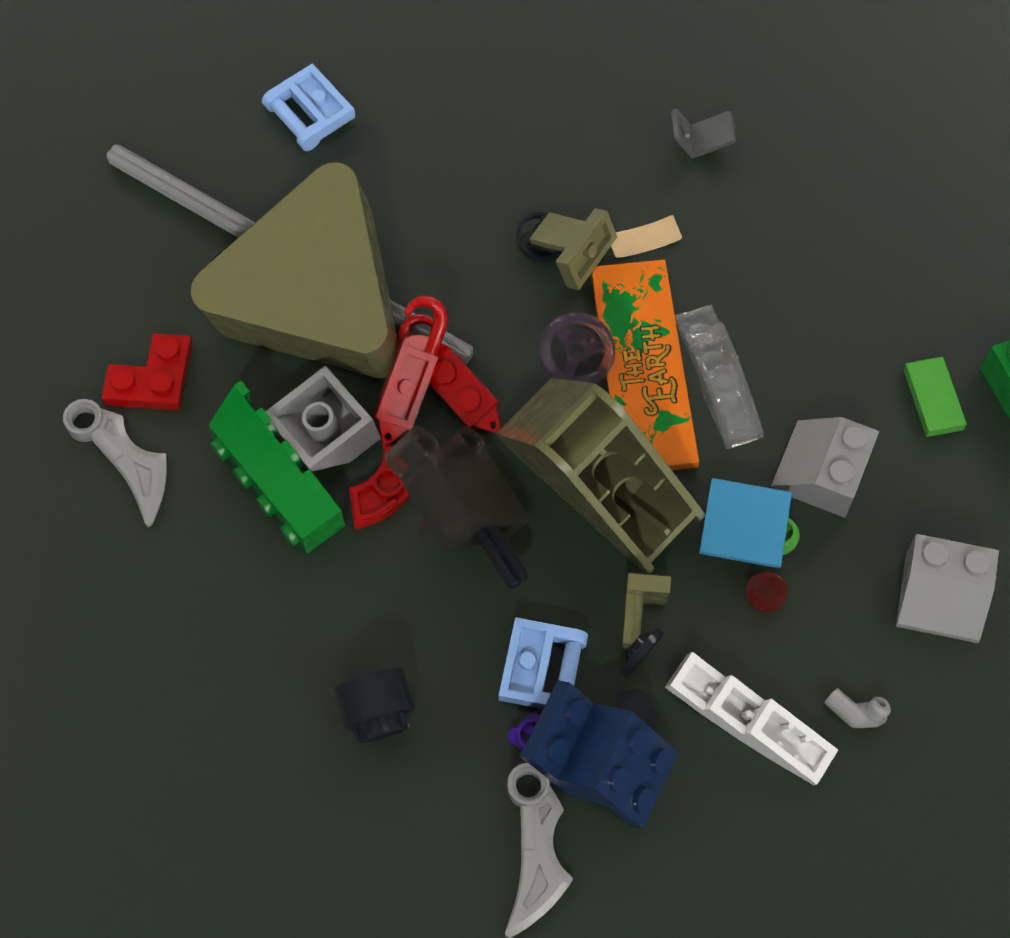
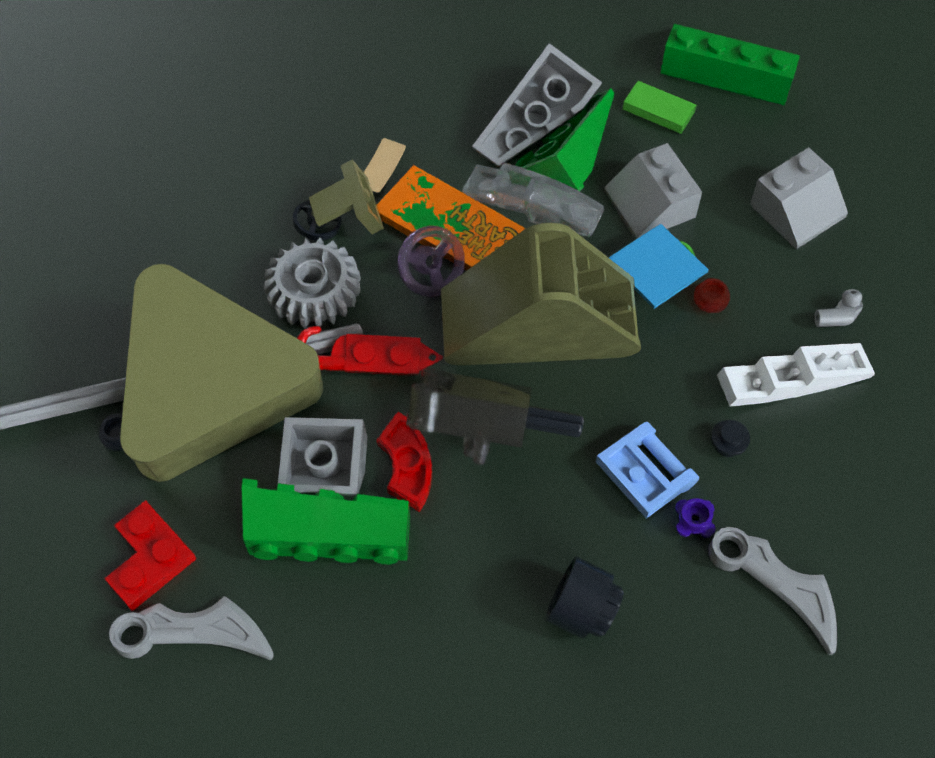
camera: 50 degrees left, 5 degrees down
light blue plate [262,63,355,151] -> none
red plate [373,295,449,447] -> none
dark blue bracket [520,680,678,829] -> none
olive piece [620,573,671,677] -> none
dark grey bracket [671,108,736,159] -> none
none -> light grey gear [264,237,361,329]
none -> light grey wedge [472,43,602,168]
none -> green wedge [506,88,615,199]

